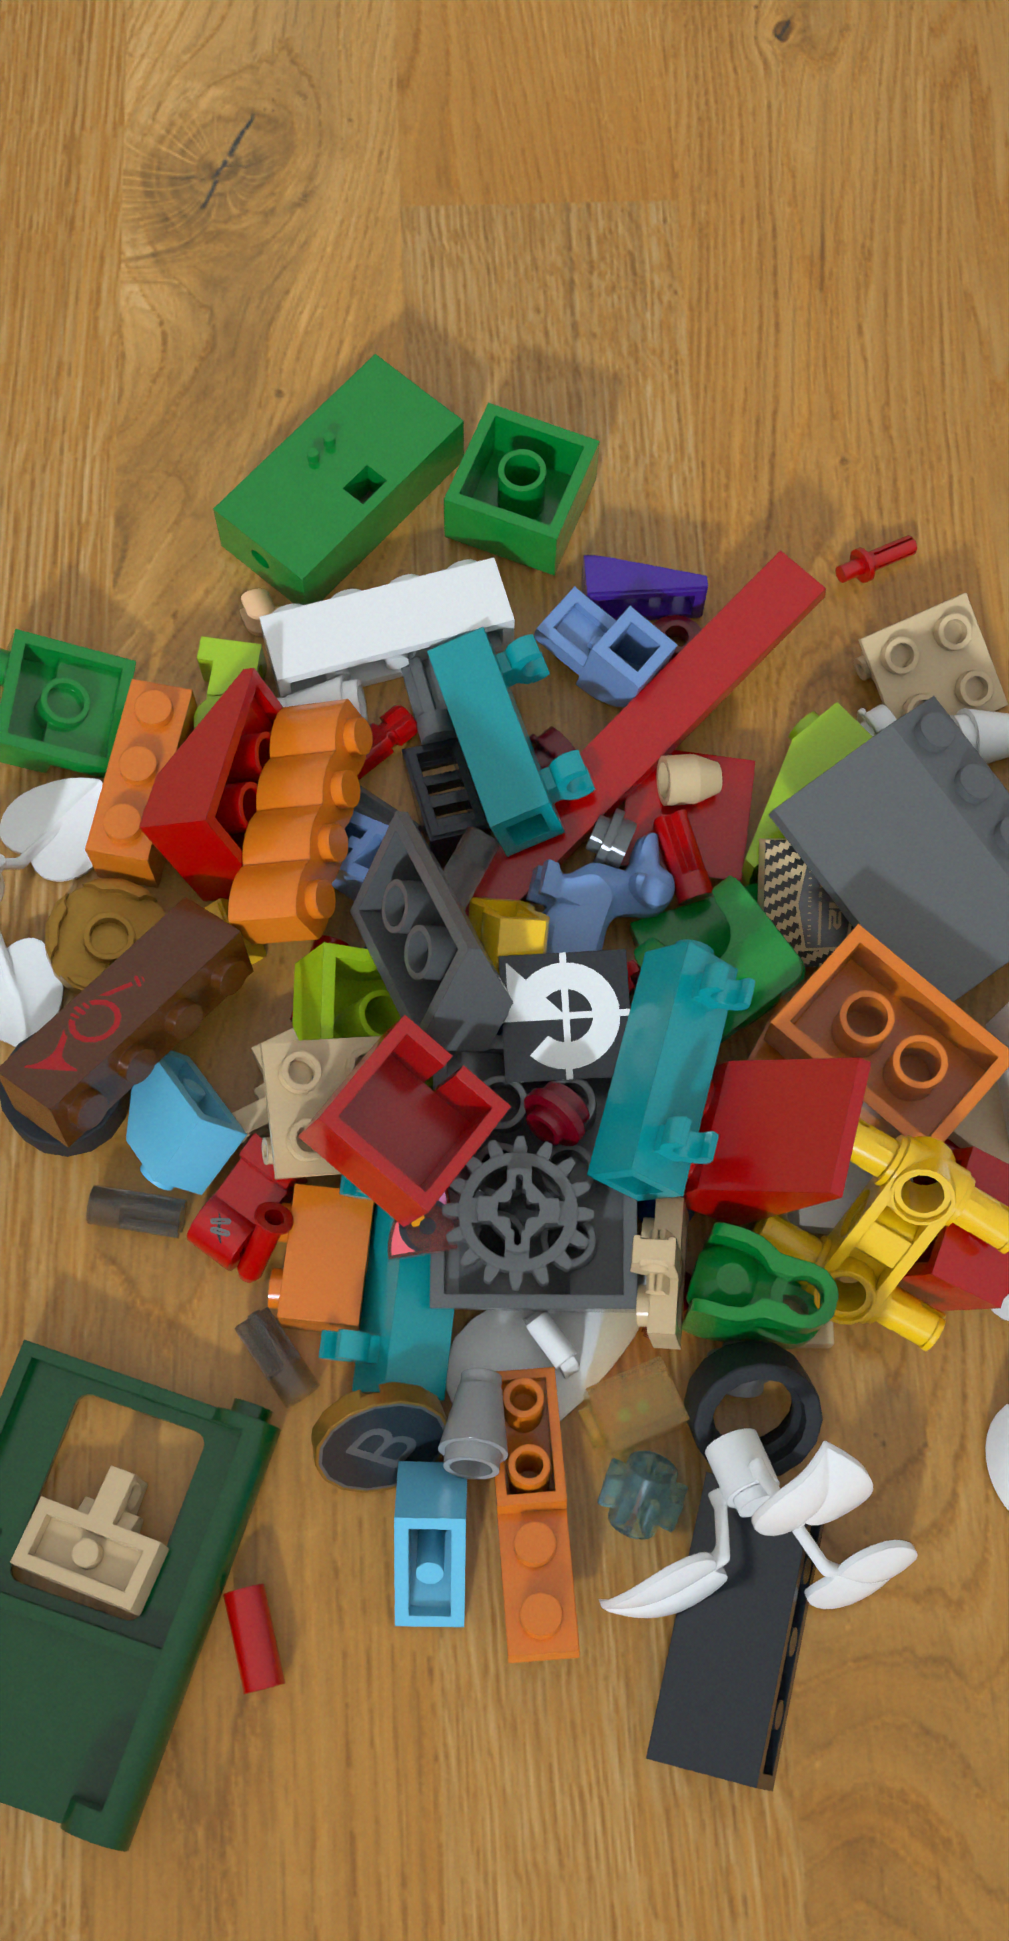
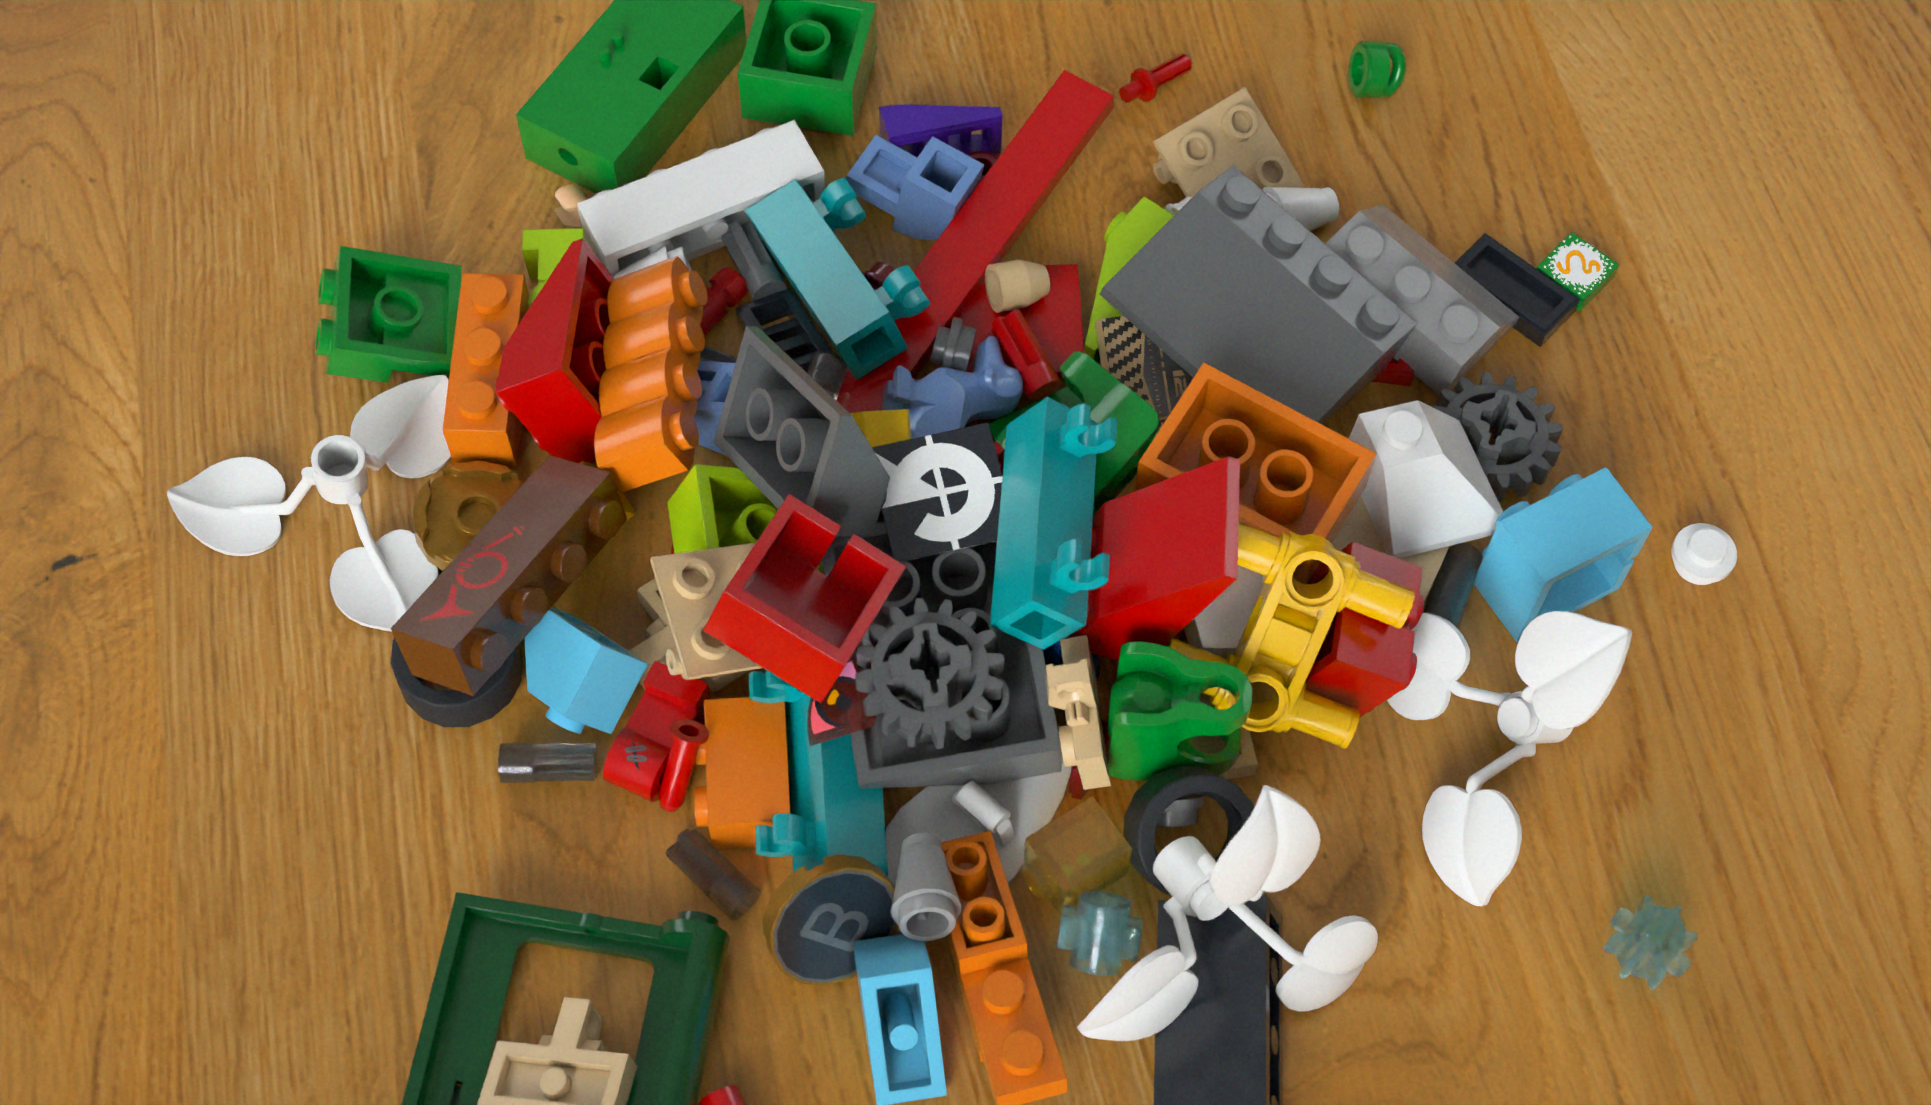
camera: 10 degrees left, 10 degrees down
dark red plate [524,1082,590,1146] -> none

